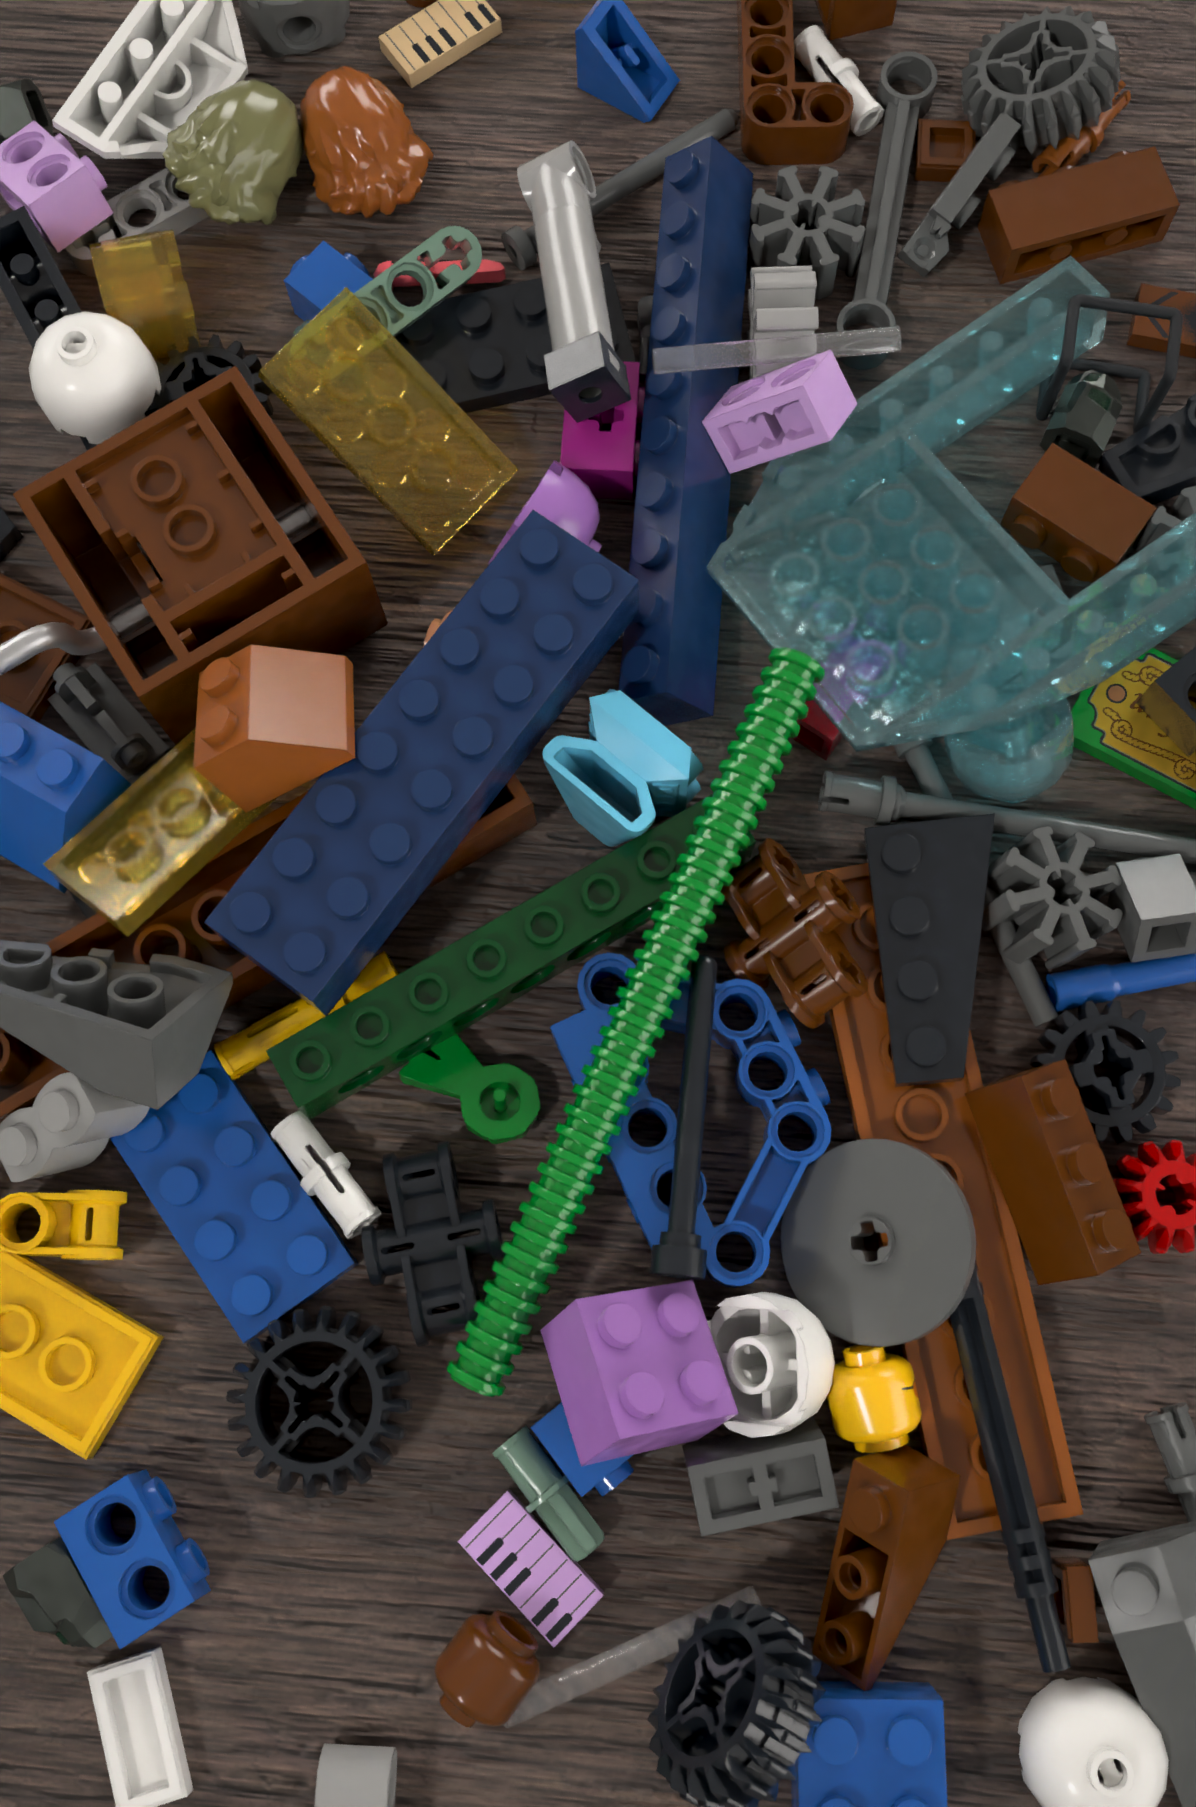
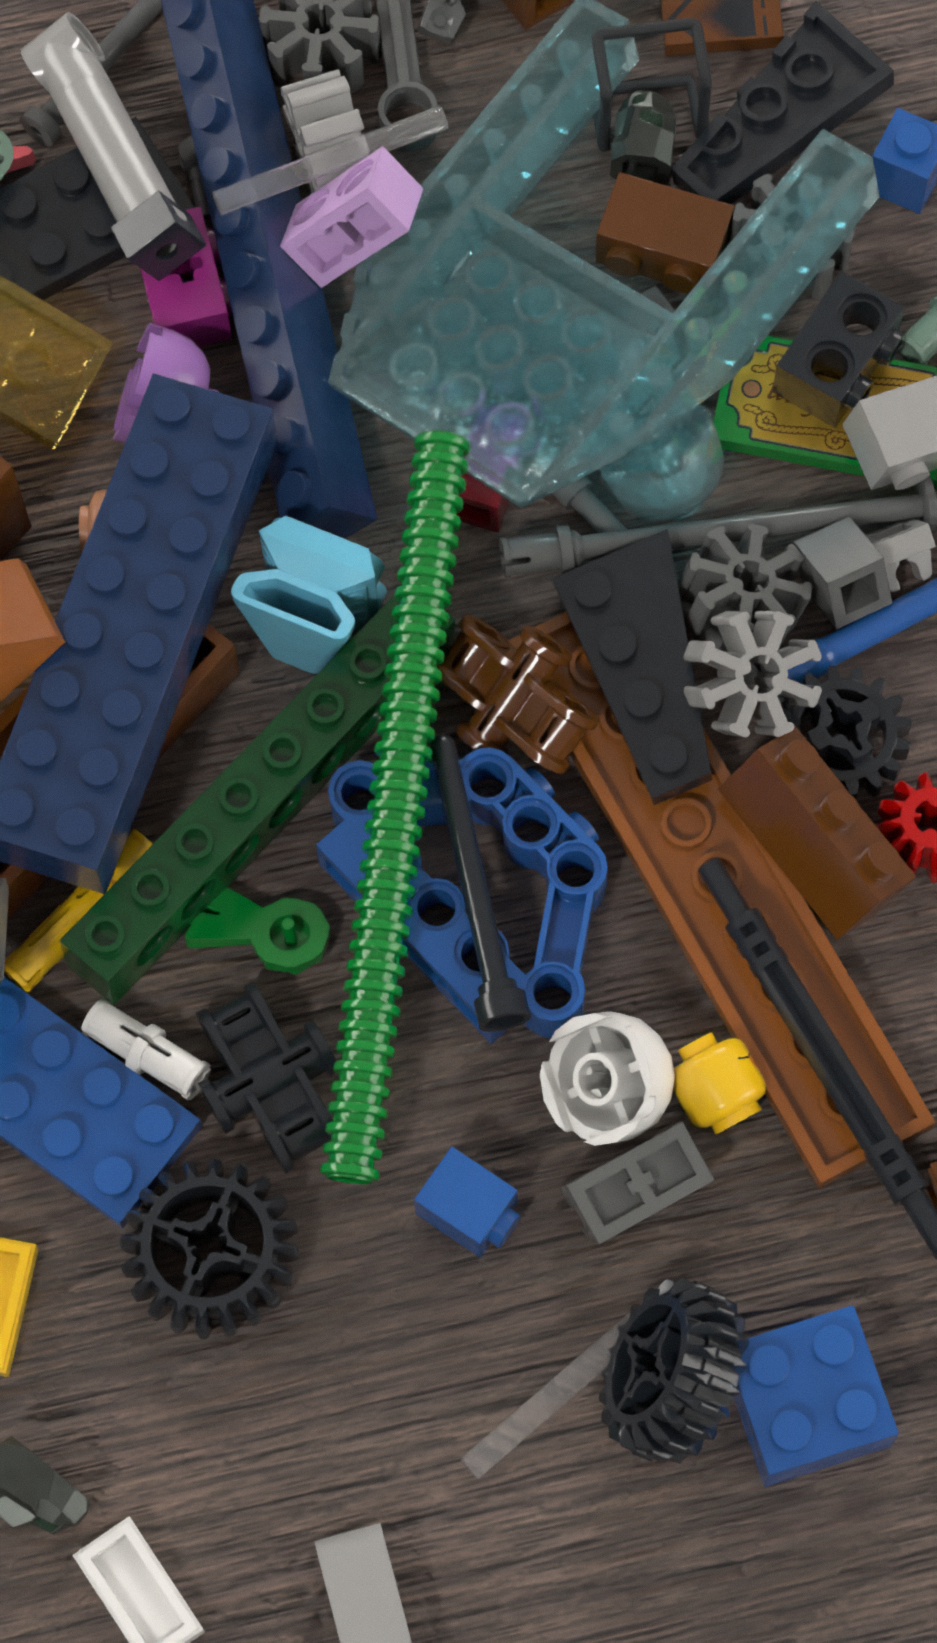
camera: 20 degrees left, 5 degrees down
blue brick [54,1469,211,1649] -> none
reddish brown head [434,1610,540,1727] -> none
lavender tile [458,1489,604,1648] -> none
sand green axle [492,1425,605,1562] -> none
medium lavender brick [540,1280,738,1466] -> none
dark grey piece [781,1139,976,1347] -> none
reddish brown slope [812,1444,961,1691] -> none
none -> light grey gear [683,611,822,737]

